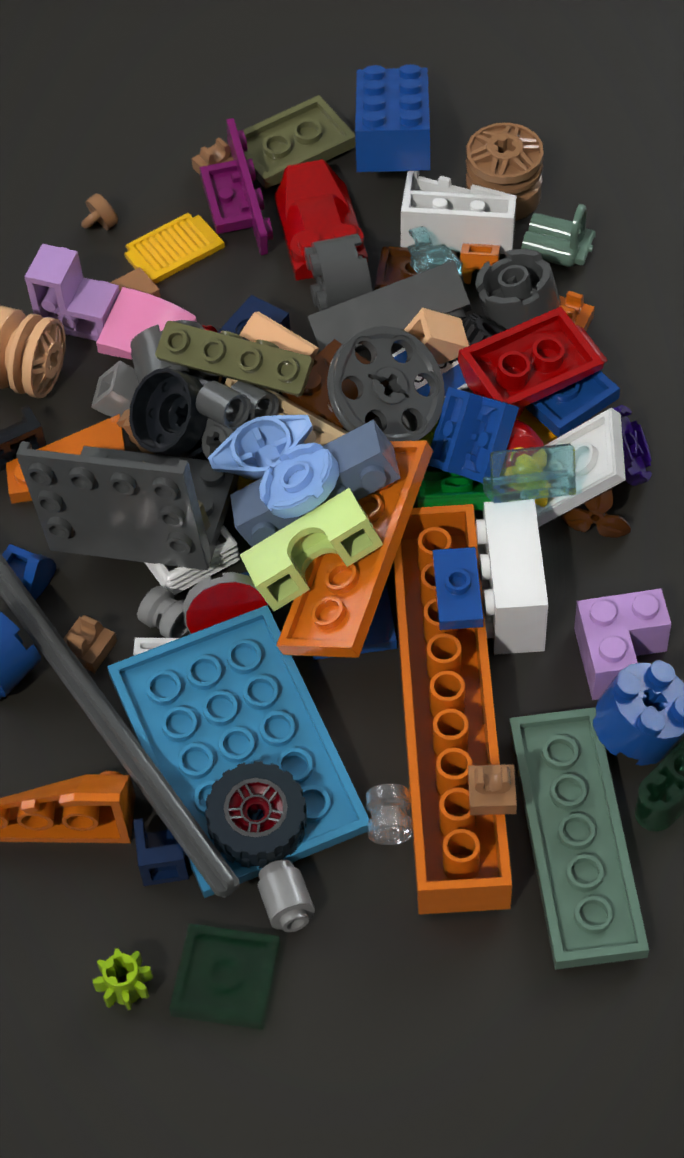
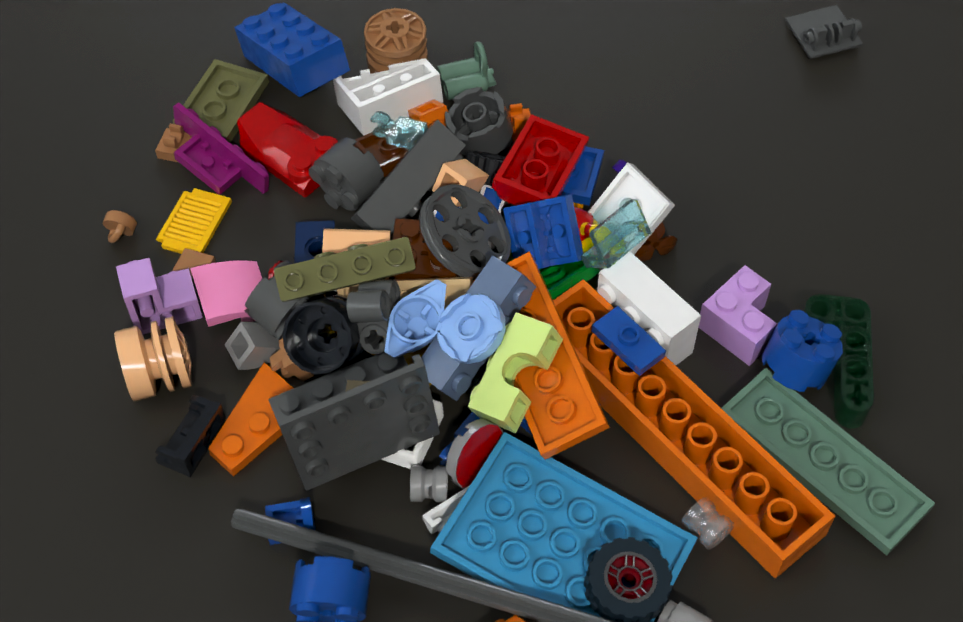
camera: 40 degrees left, 0 degrees up
medium nougat tile [64,615,117,673] -> none
medium nougat tile [468,764,517,815] -> none

